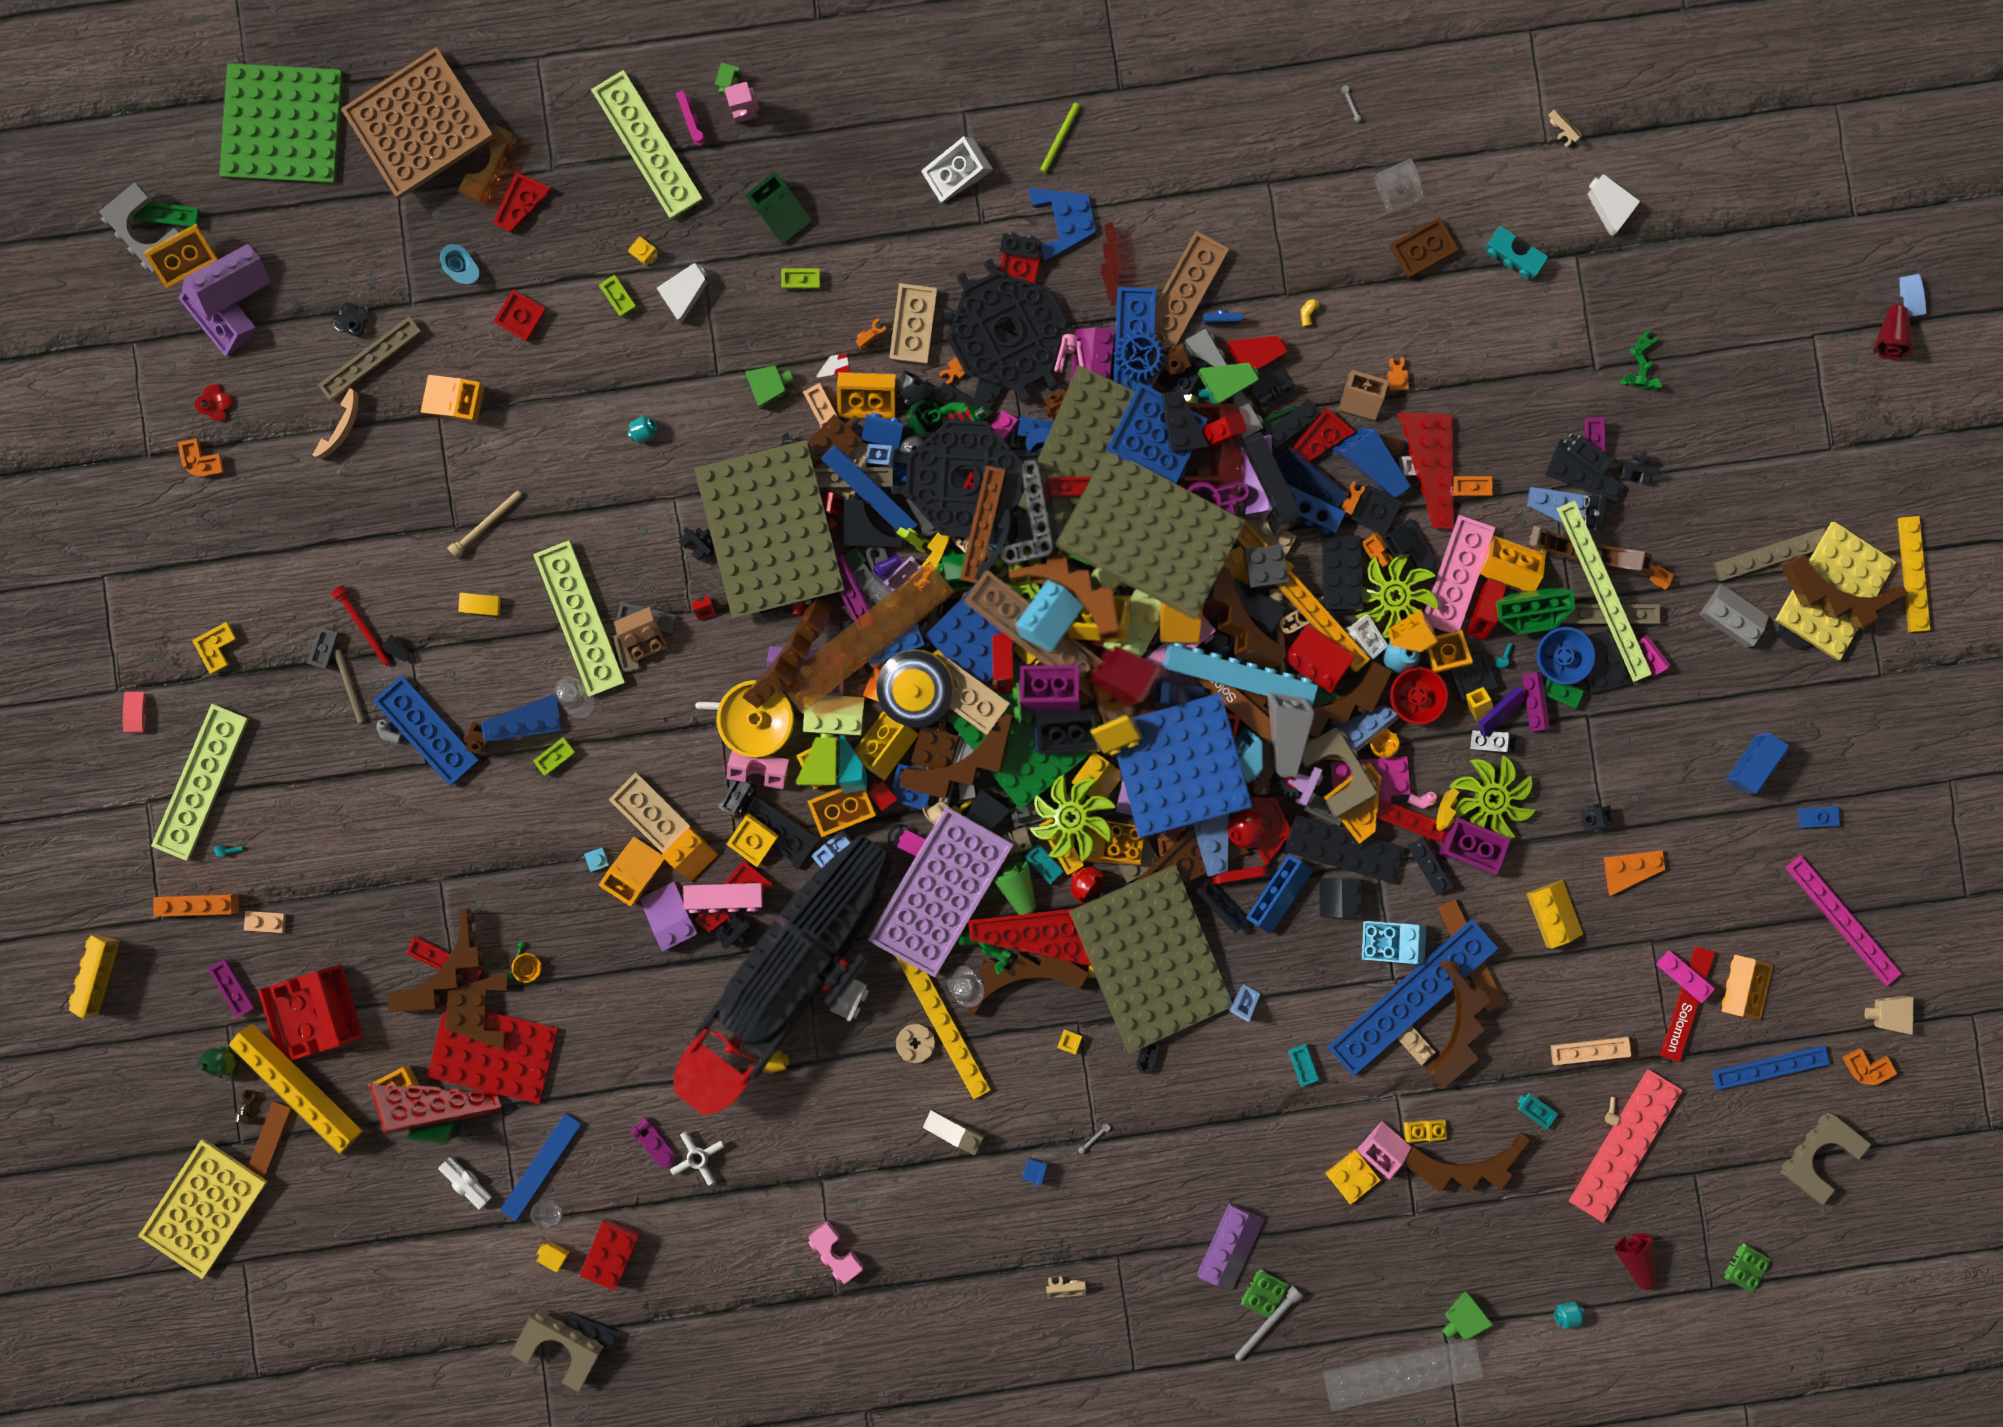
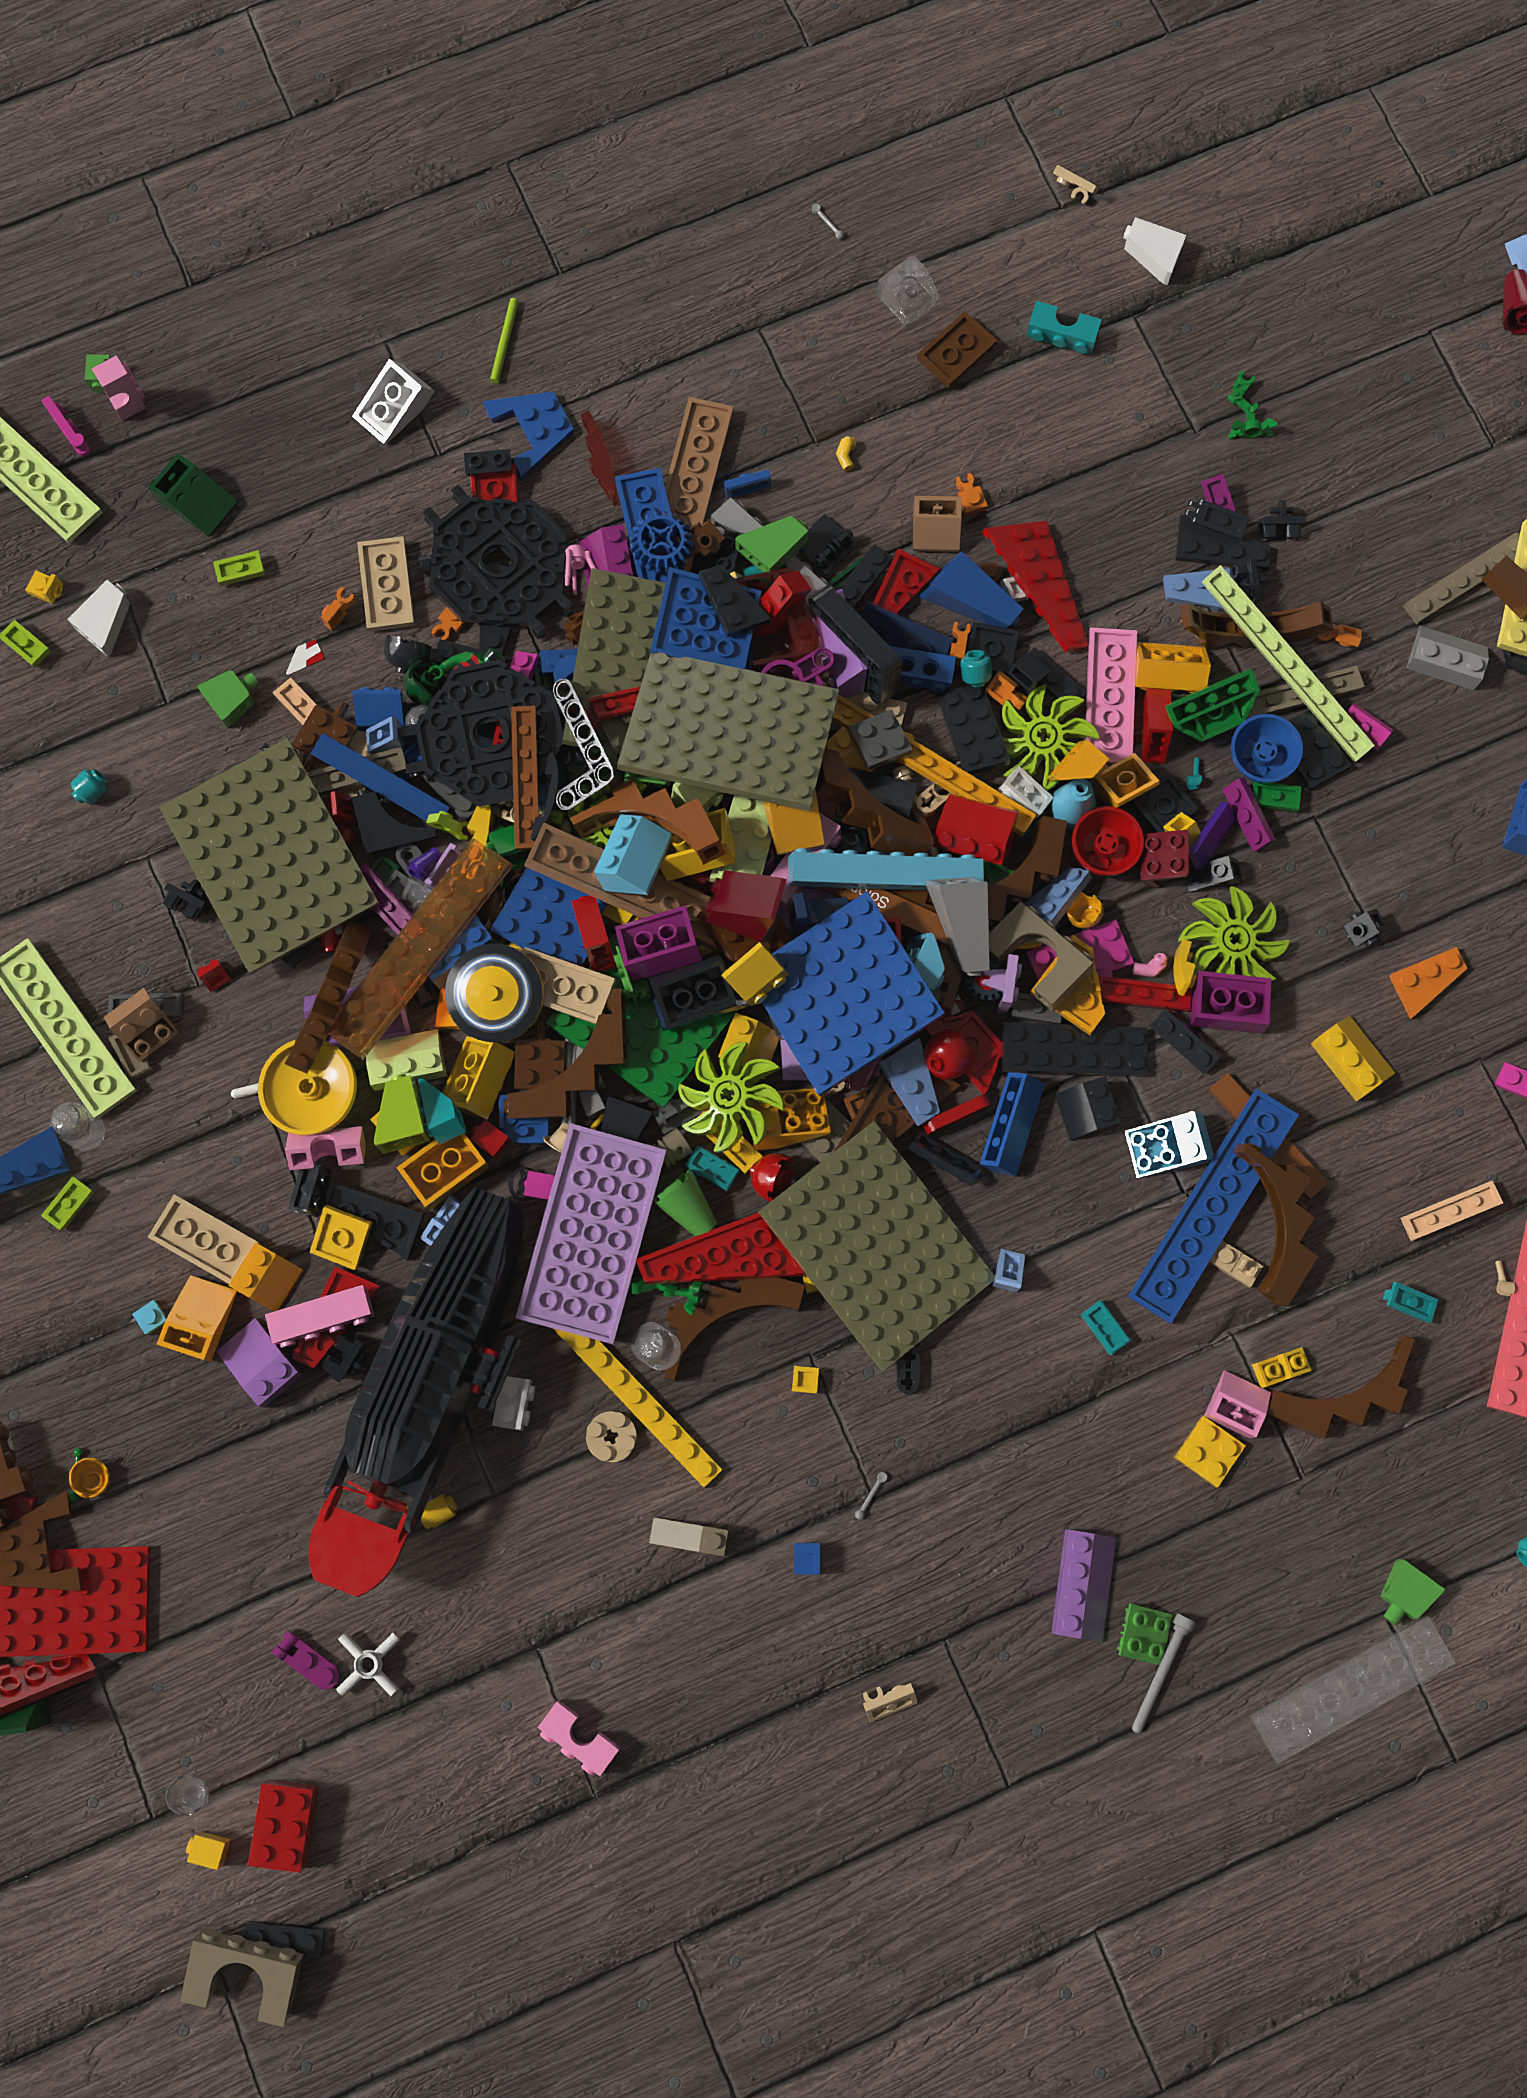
camera: 15 degrees left, 10 degrees down
white piece [438,1156,492,1209] -> none
blue tile [500,1113,582,1221] -> none
light orange slope [837,373,896,419] -> none
red slope [1227,335,1288,371] -> none
orange plate [1453,476,1492,496] -> none
none -> teal head [960,650,993,687]
none -> dark red bracket [1140,830,1190,888]

